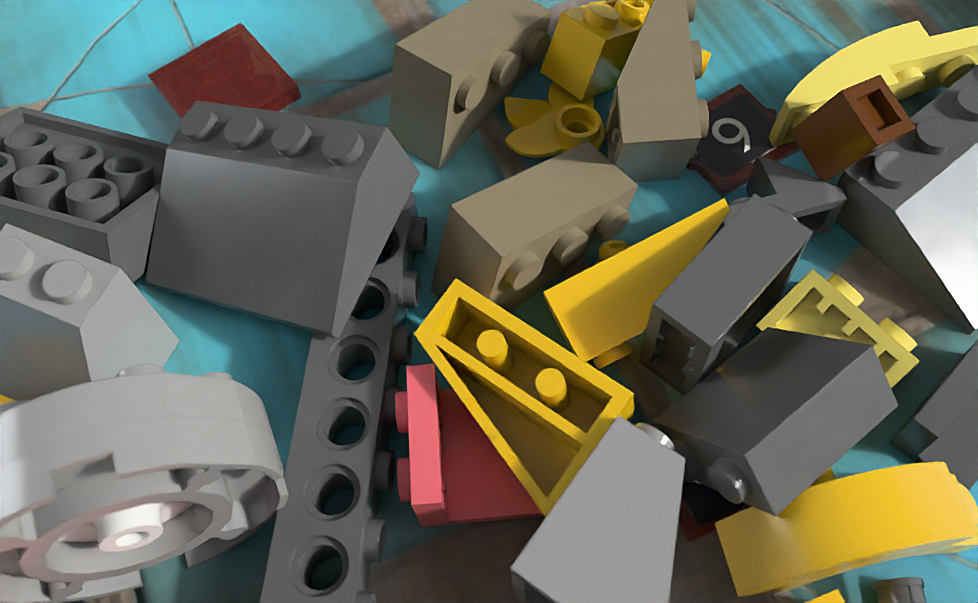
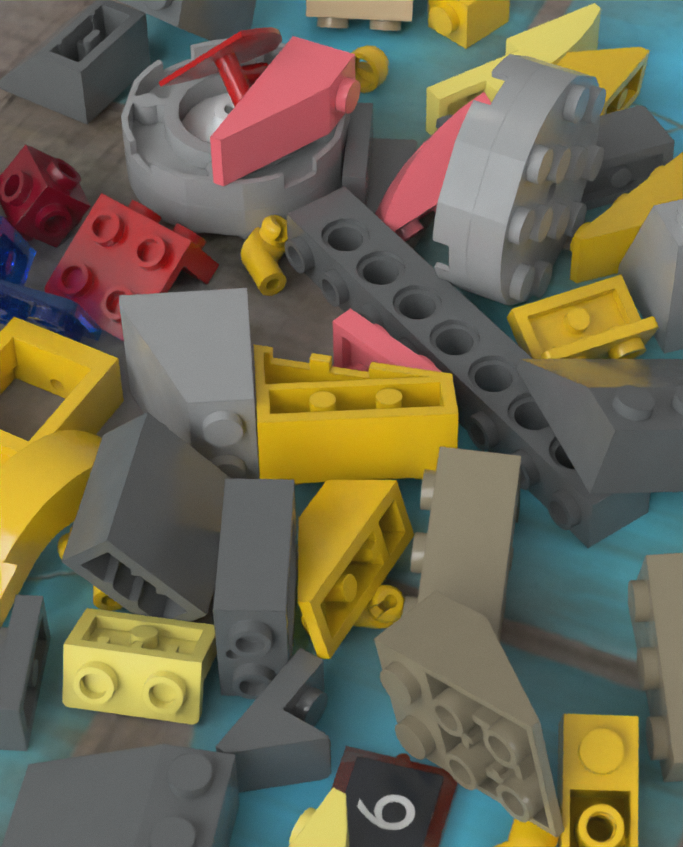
camera: 135 degrees right, 15 degrees down
yellow plate [504,81,606,158] -> none
reddish brown panel [790,75,916,182] -> none
none -> yellow bracket [506,274,659,359]

